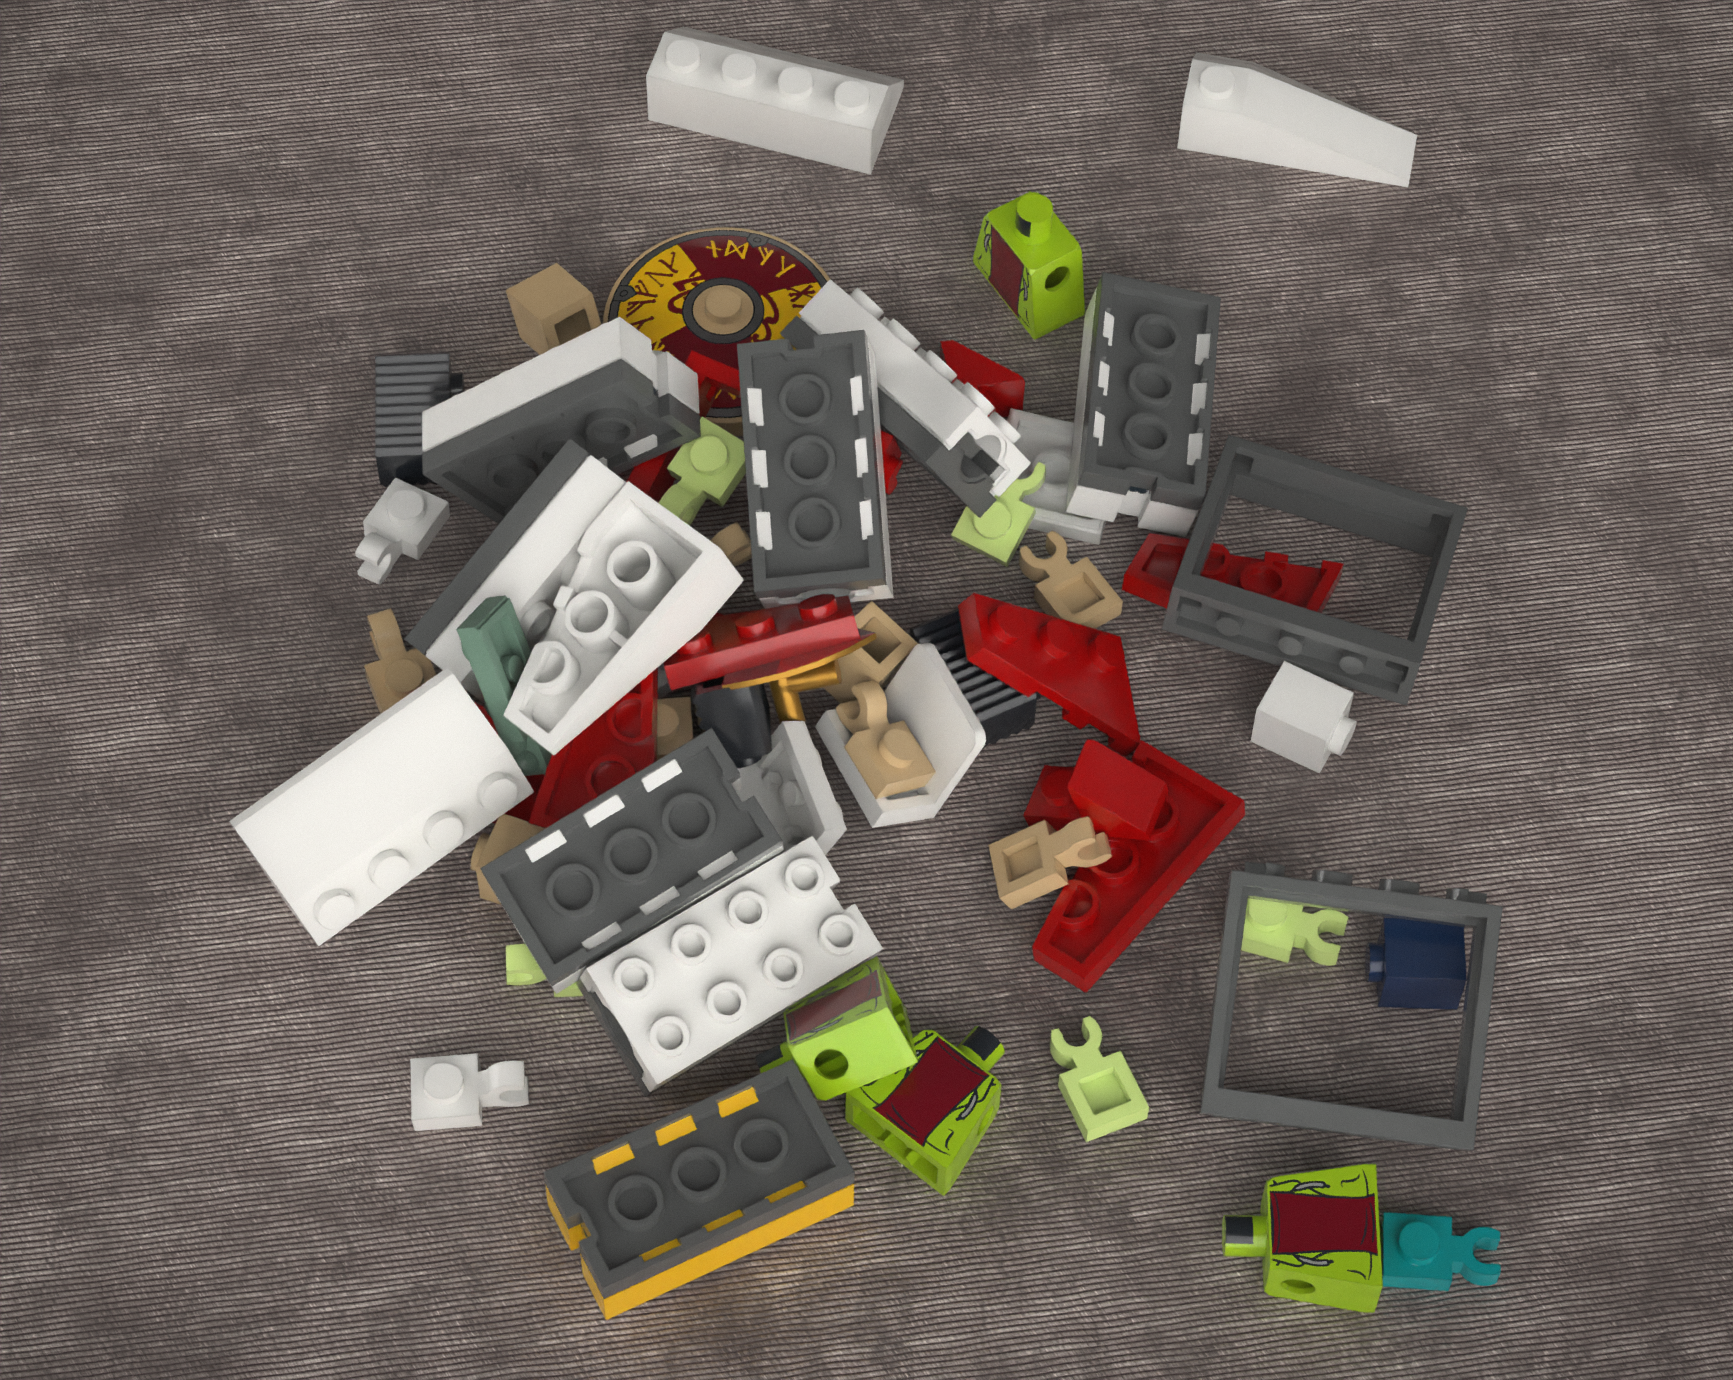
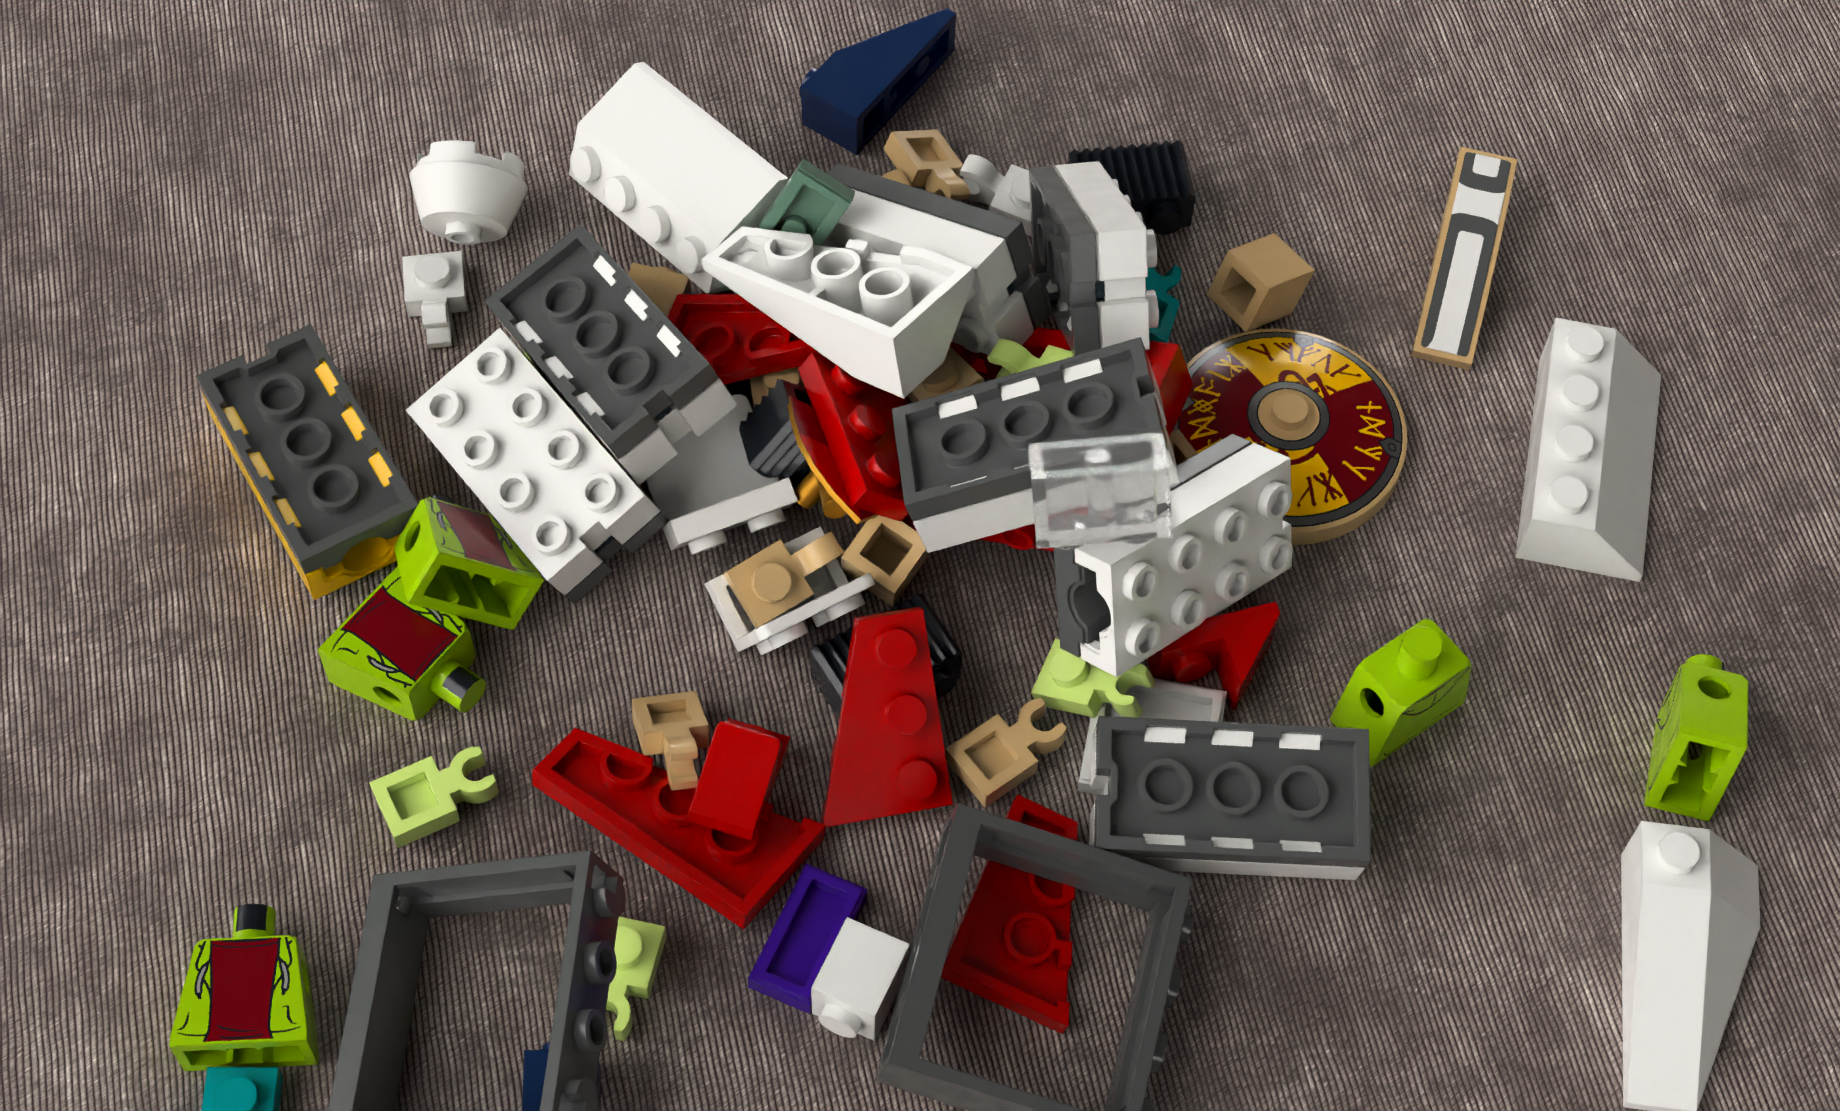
camera: 85 degrees right, 0 degrees up
none -> white cone [409,140,528,245]
none -> dark purple tile [748,864,867,1014]
none -> dark blue slope [799,8,956,155]
none -> tan plate [884,129,970,200]
none -> clear brick [1028,432,1173,550]
none -> slope [1411,147,1518,370]
none -> lime torso [1644,654,1748,822]

